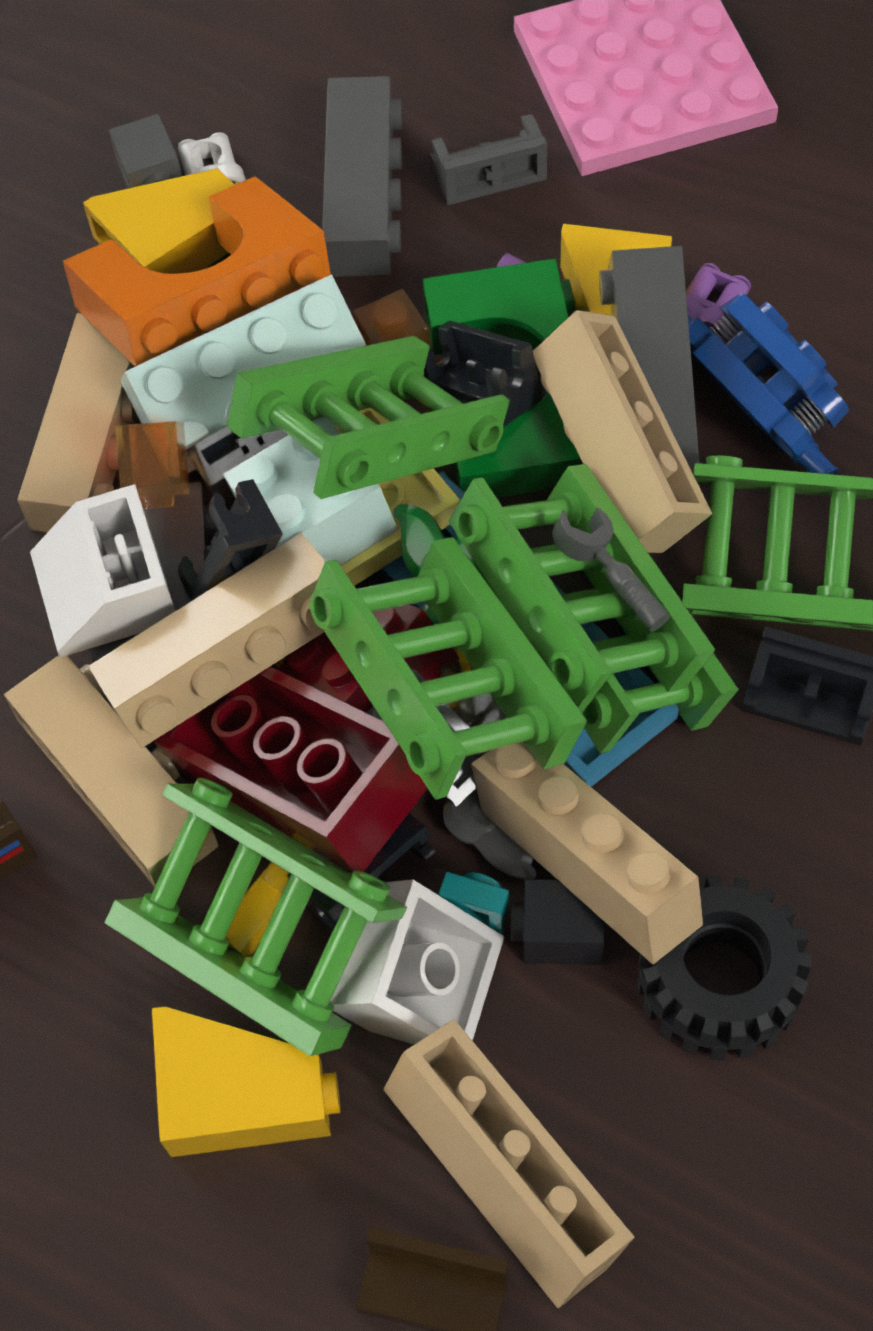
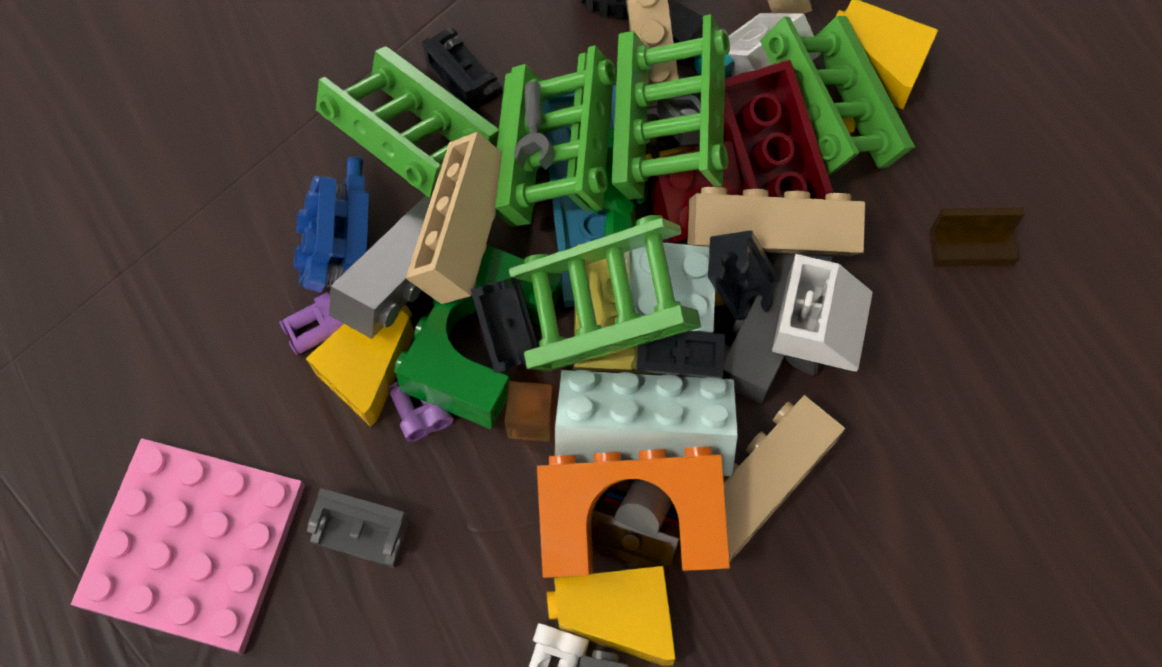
camera: 150 degrees left, 5 degrees up
tan brick [3,655,219,887] -> none
clear orange brick [115,421,190,509] -> none
dark grey brick [322,76,403,277] -> none

